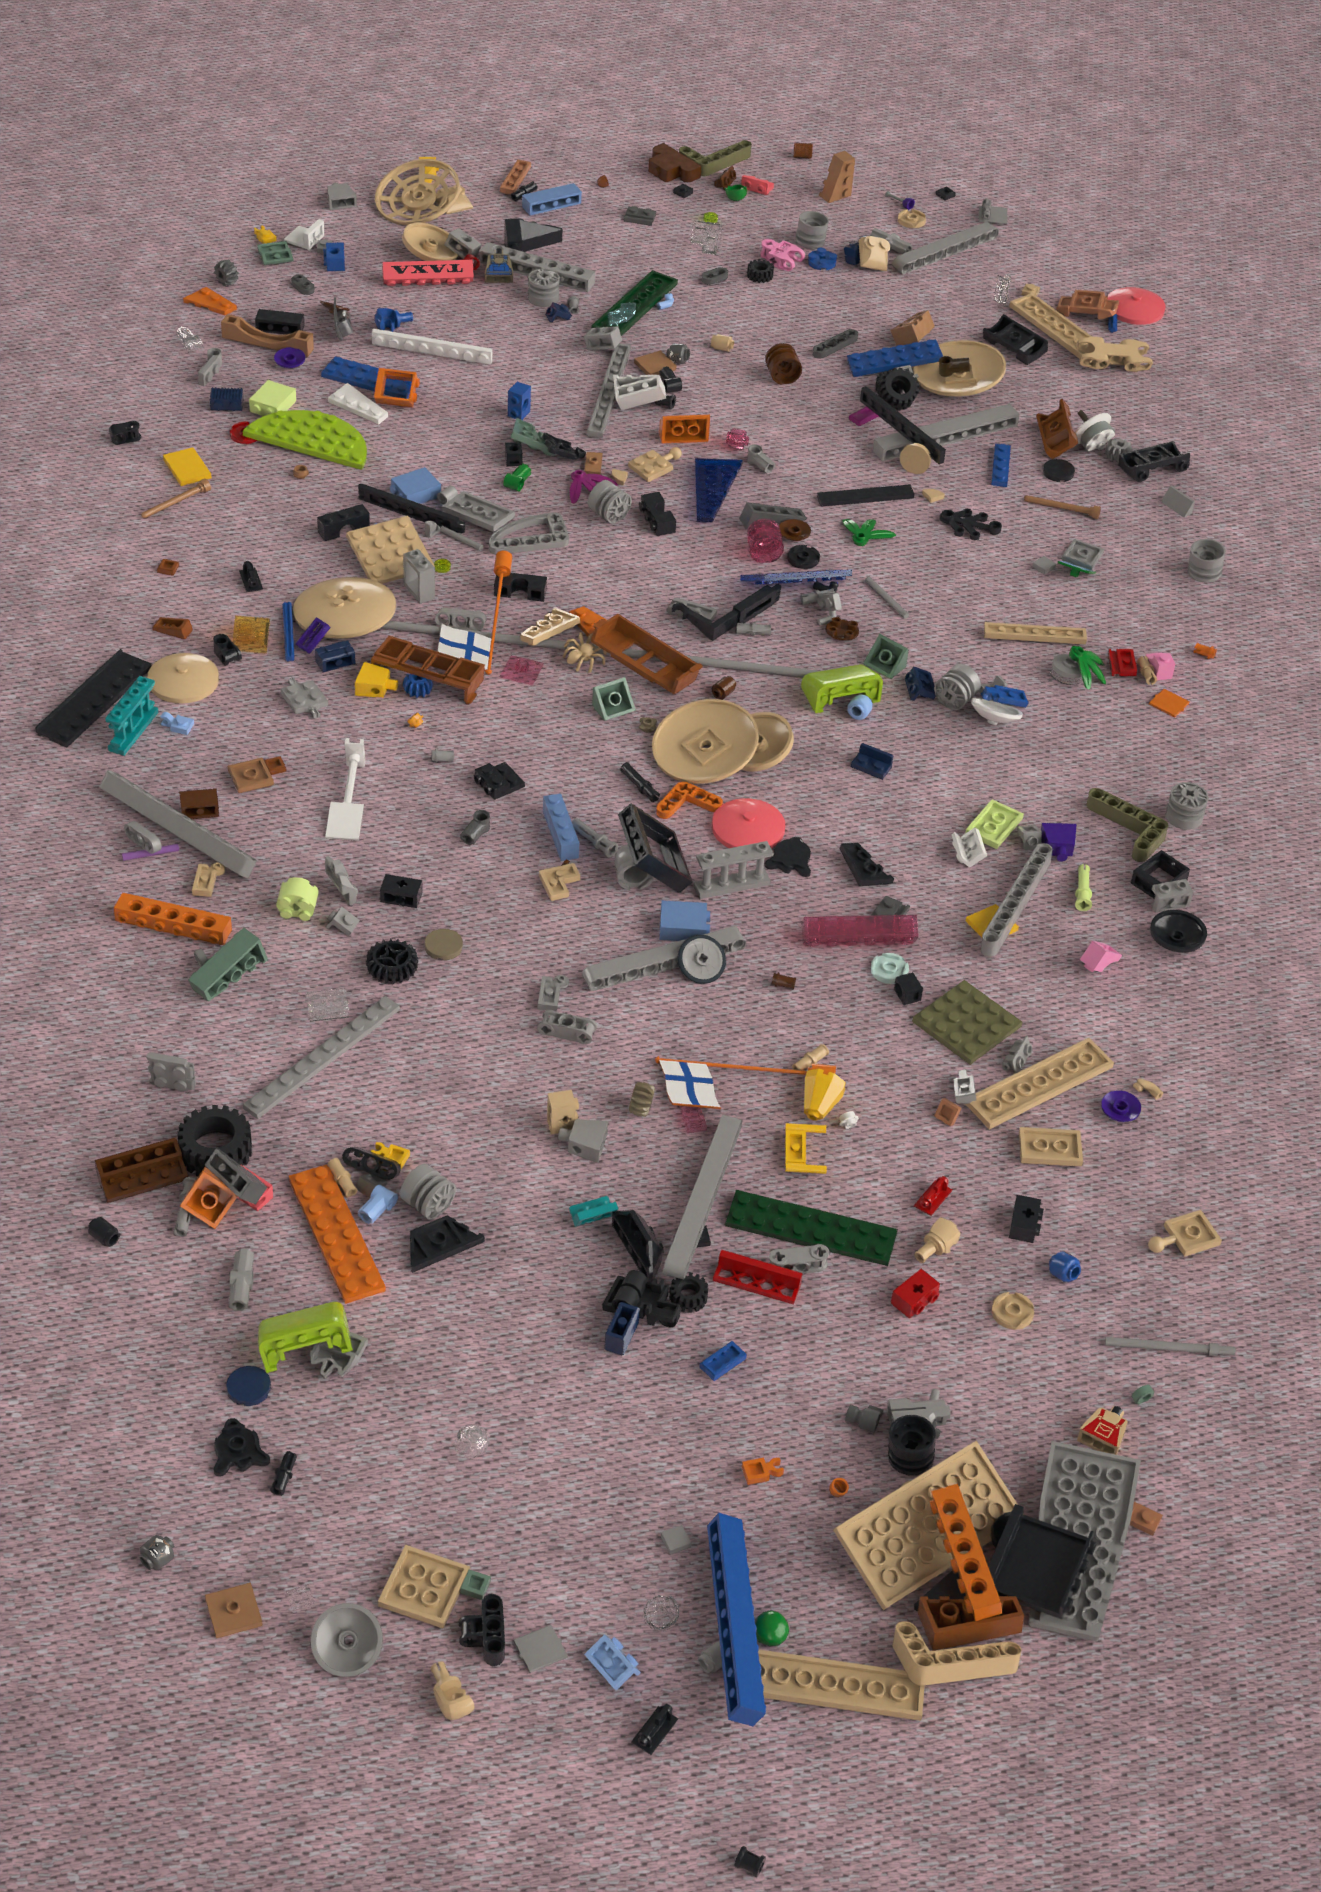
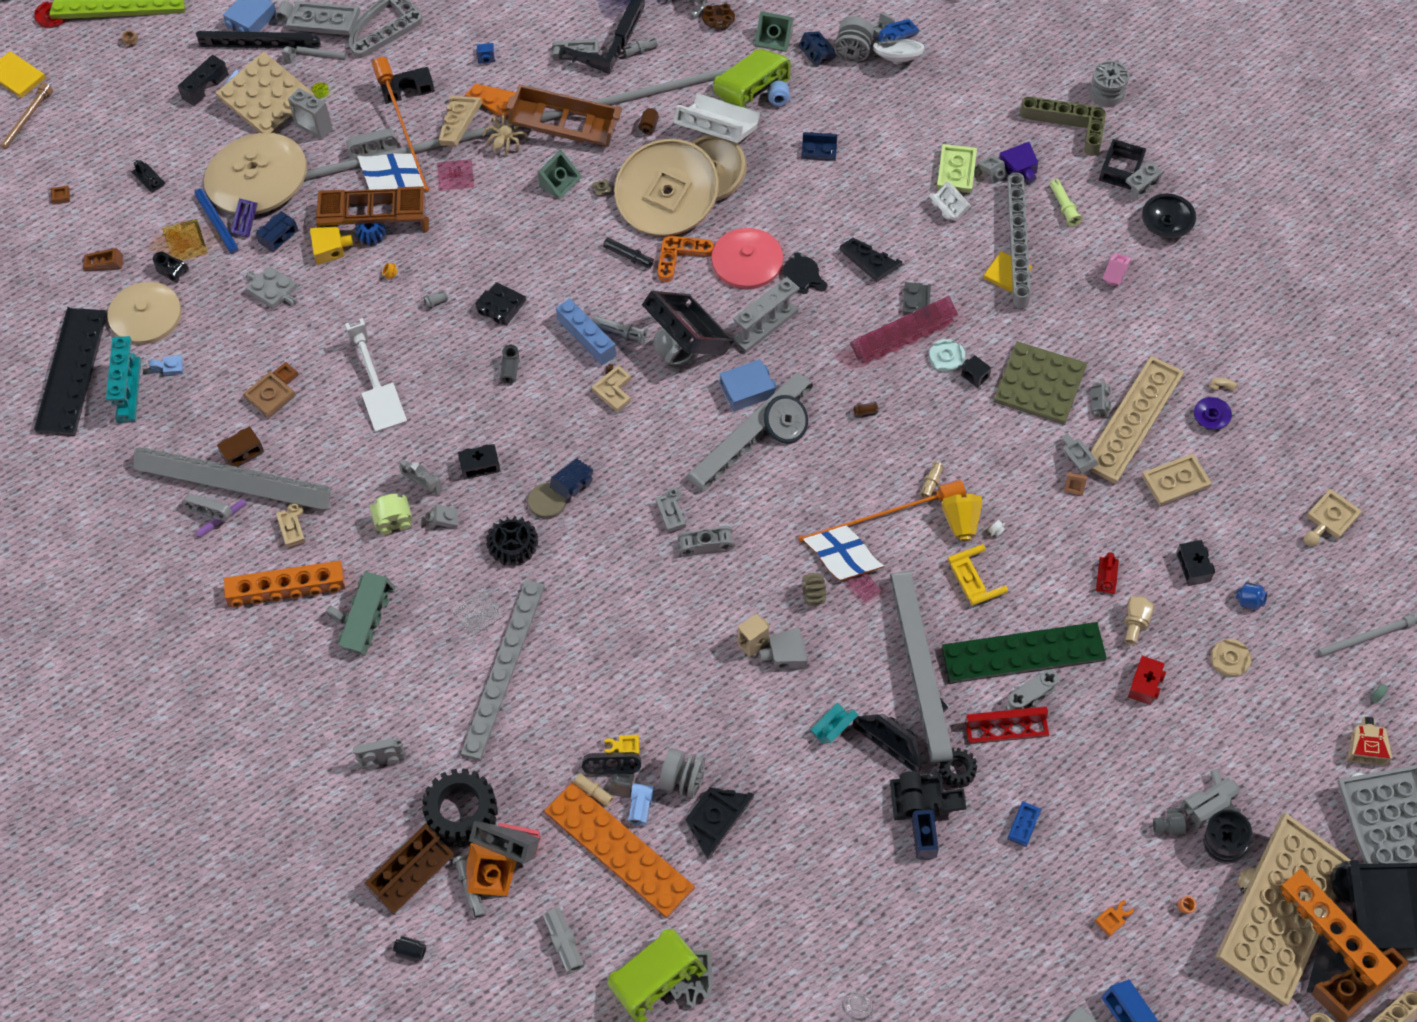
camera: 20 degrees left, 15 degrees up
none -> blue bracket [477,43,495,64]
none -> dark blue brick [550,458,593,500]
none -> white panel [673,93,760,143]

